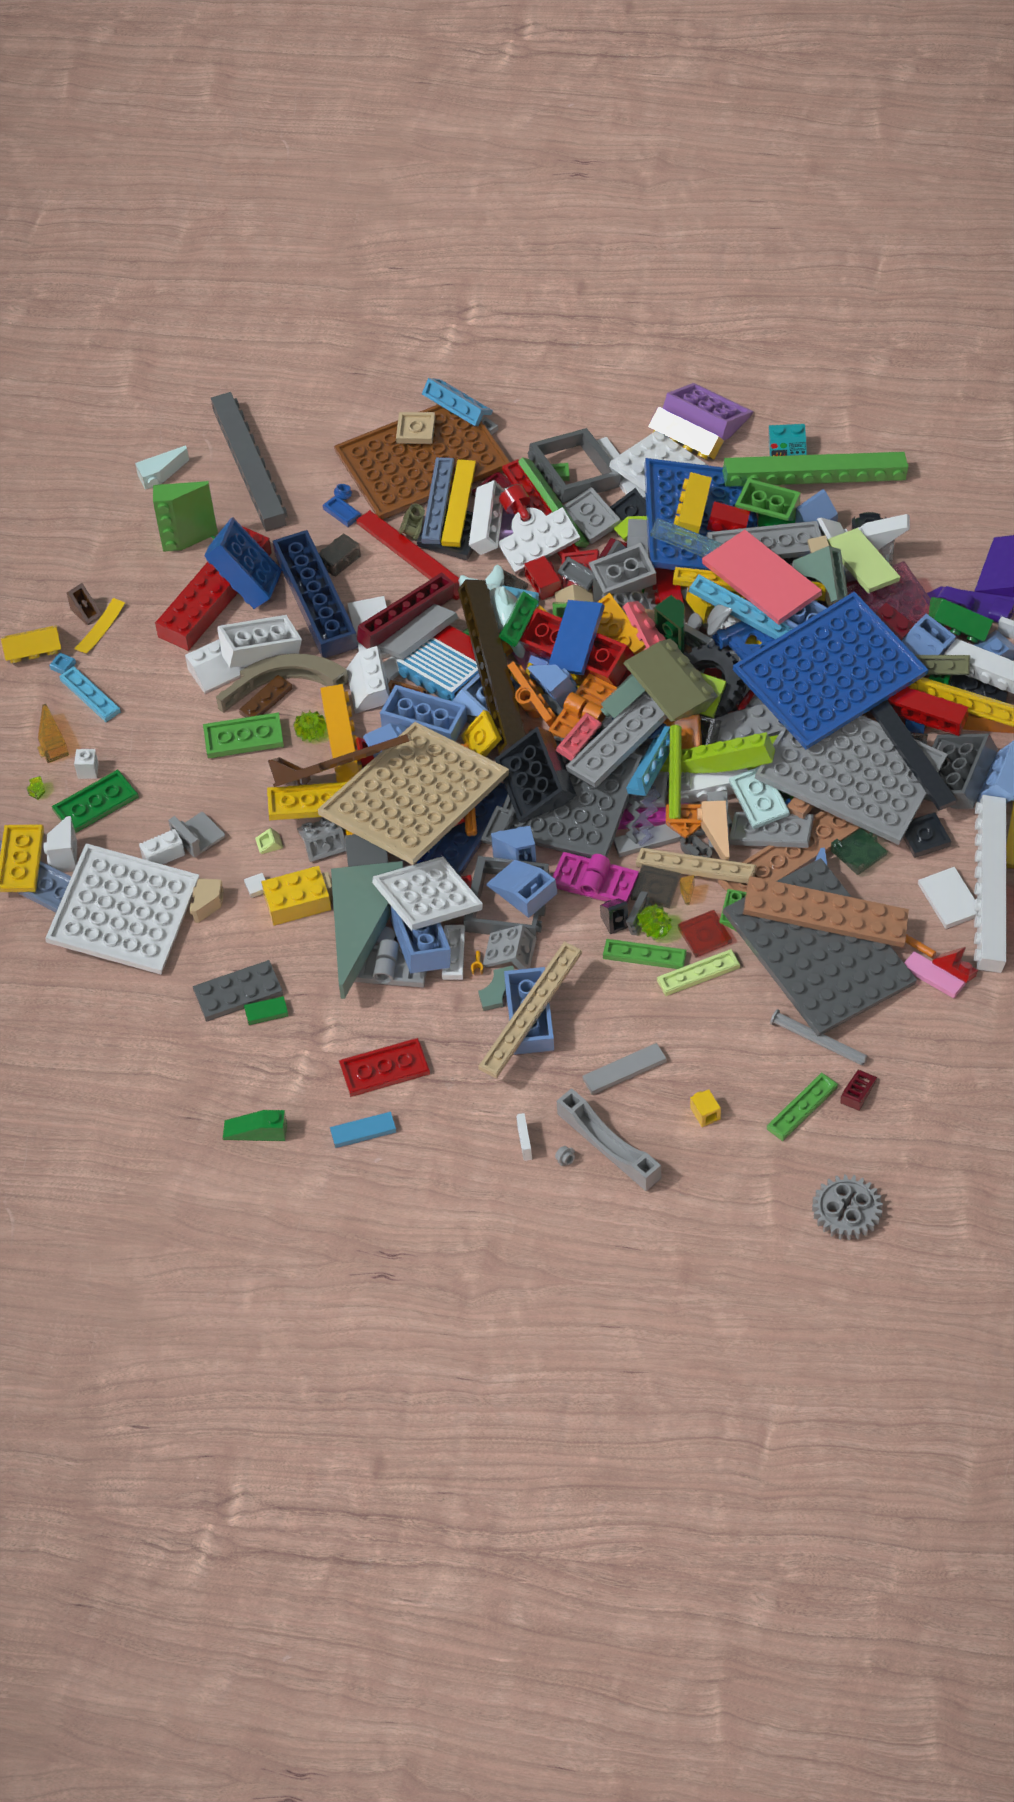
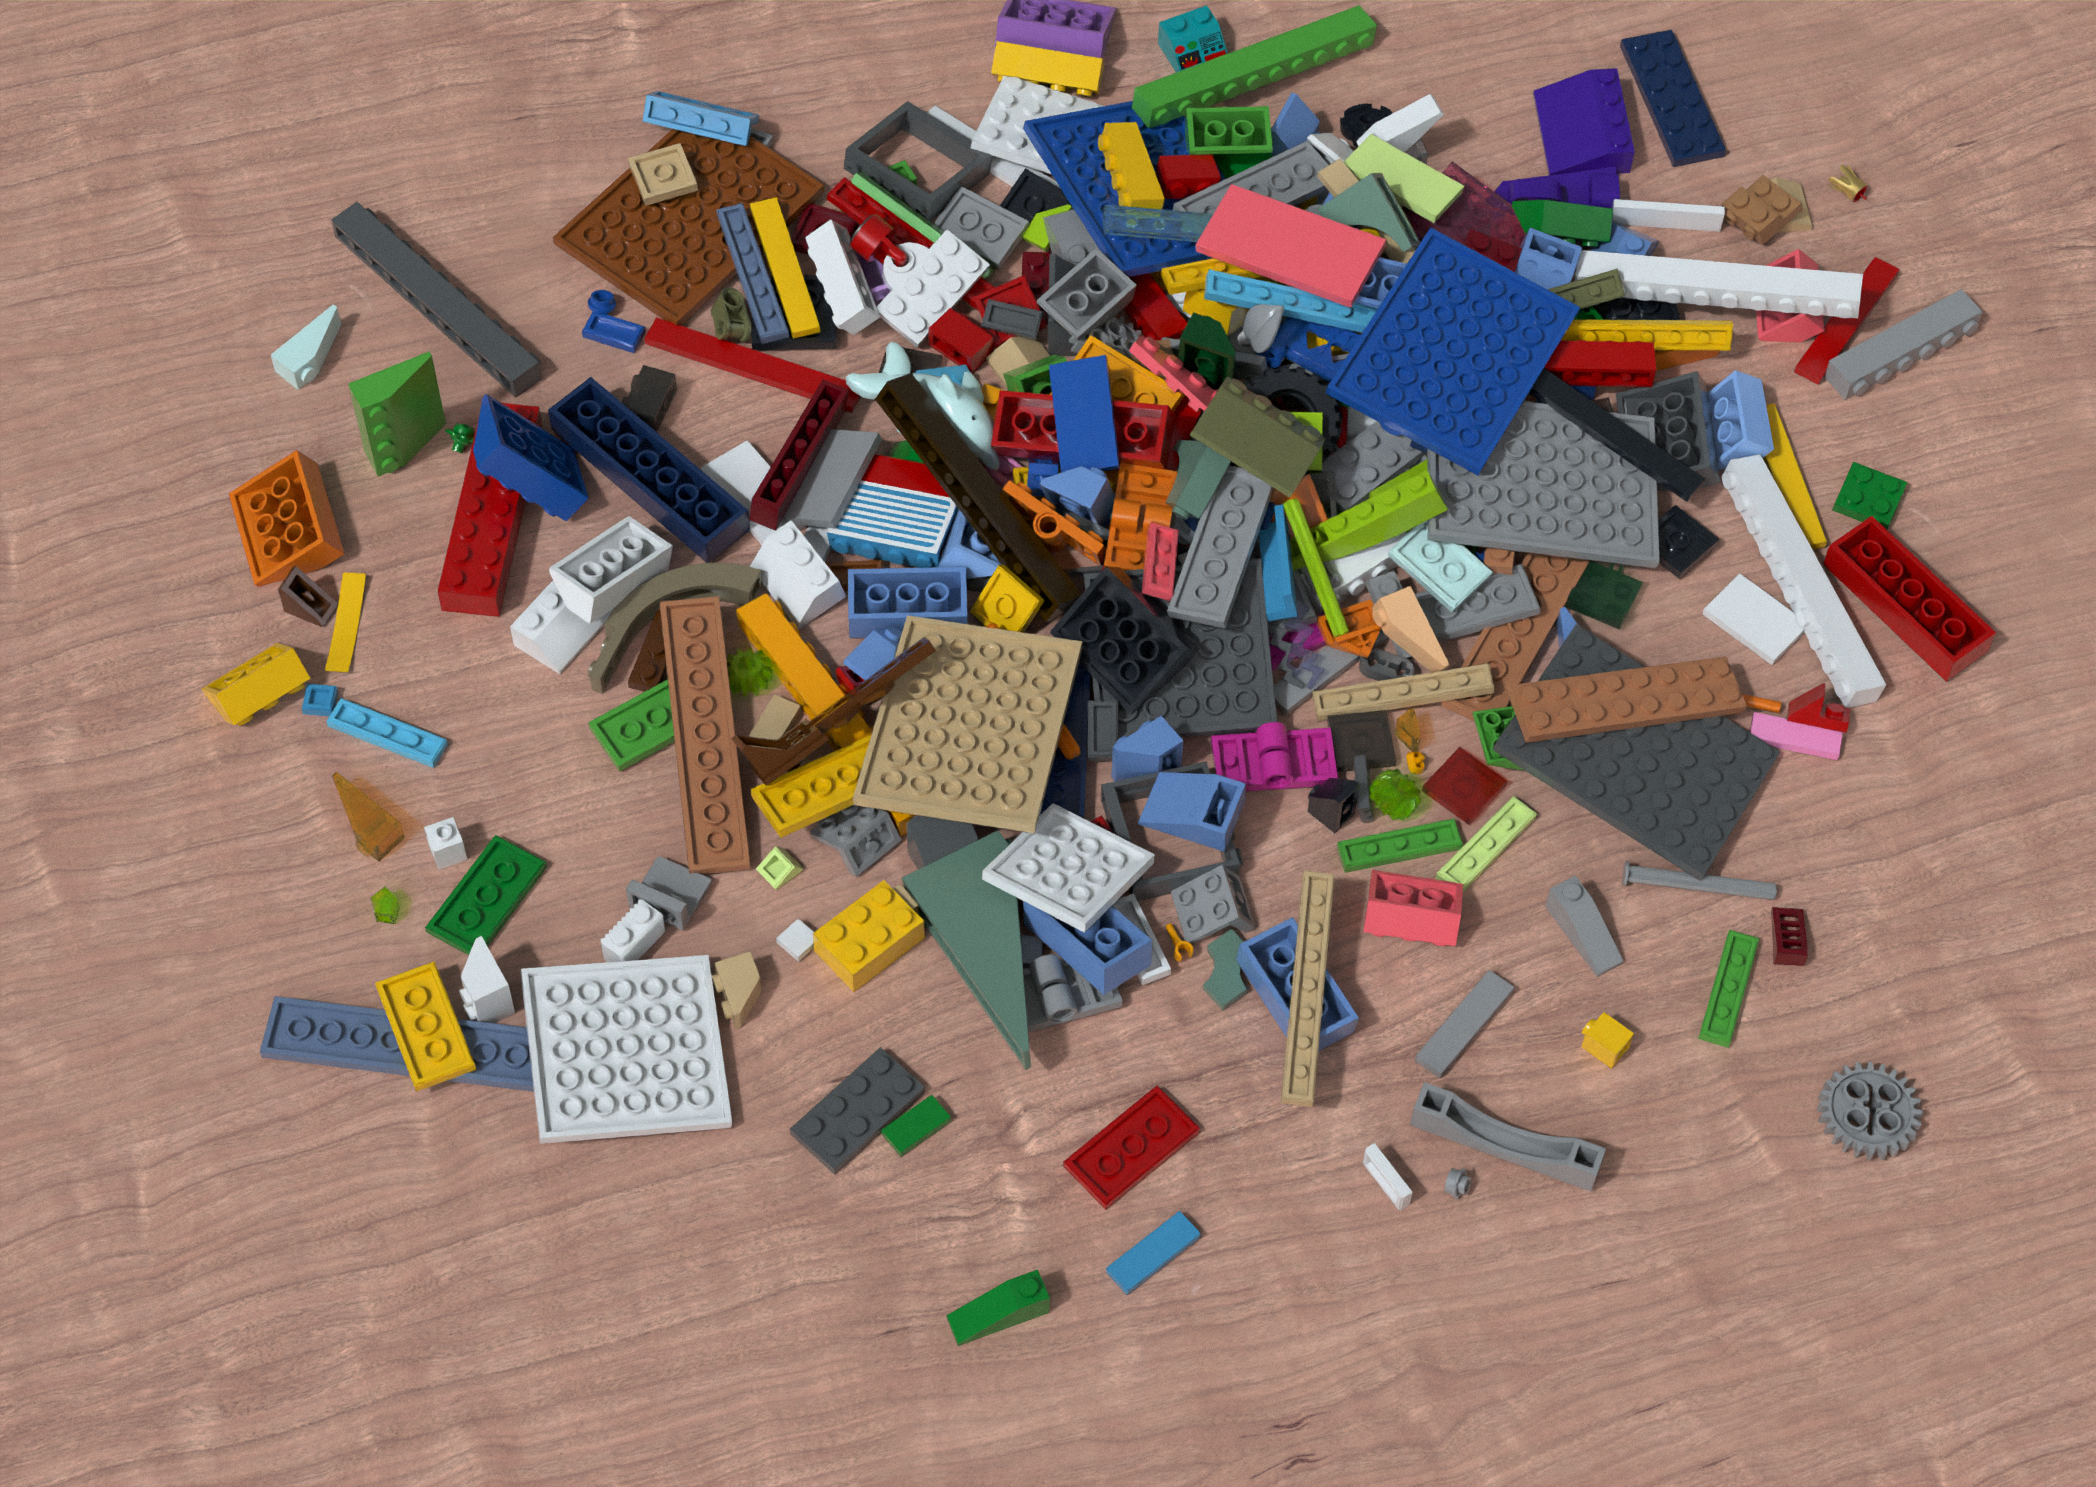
camera: 30 degrees left, 5 degrees up
green tile [499,591,539,647] -> none
none -> orange slope [228,450,345,587]
none -> nougat plate [660,596,750,874]
none -> tan tile [749,694,801,740]
none -> coral slope [1363,870,1463,946]
none -> light orange rock [1406,752,1425,774]
none -> light grey slope [1545,876,1623,977]

